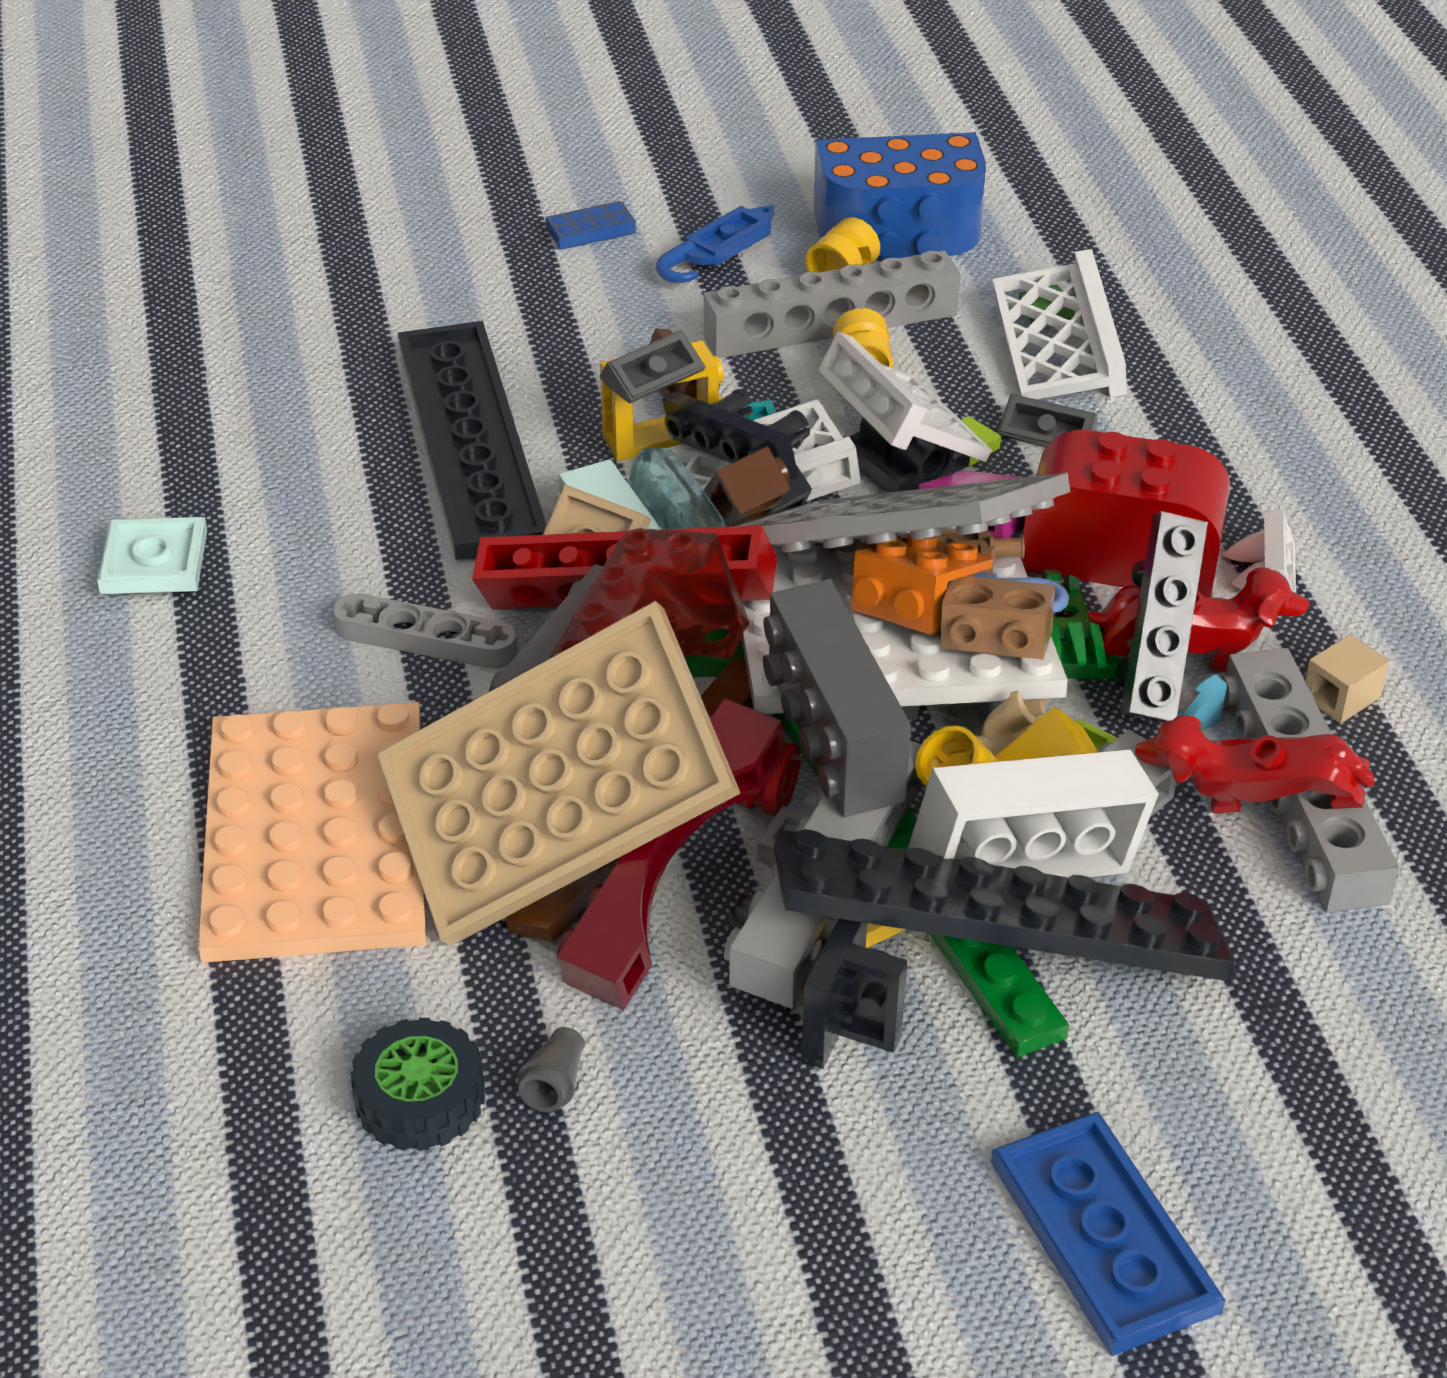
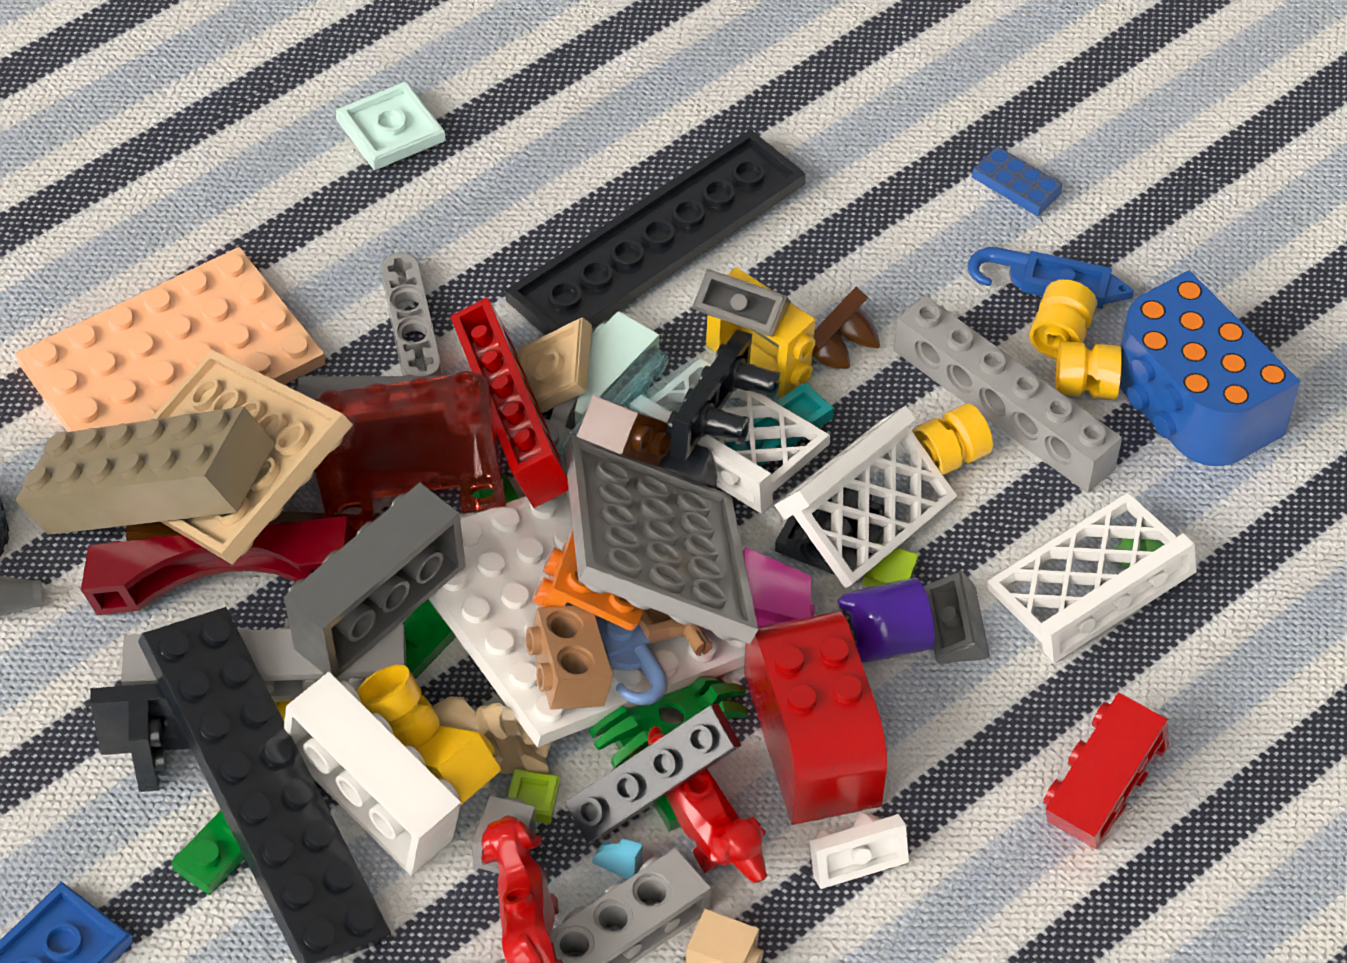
camera: 60 degrees right, 10 degrees up
none -> dark tan brick [15,406,275,535]
none -> dark purple piece [837,577,935,663]
none -> yellow wheel [1029,280,1098,359]
none -> red wedge [1043,692,1169,850]

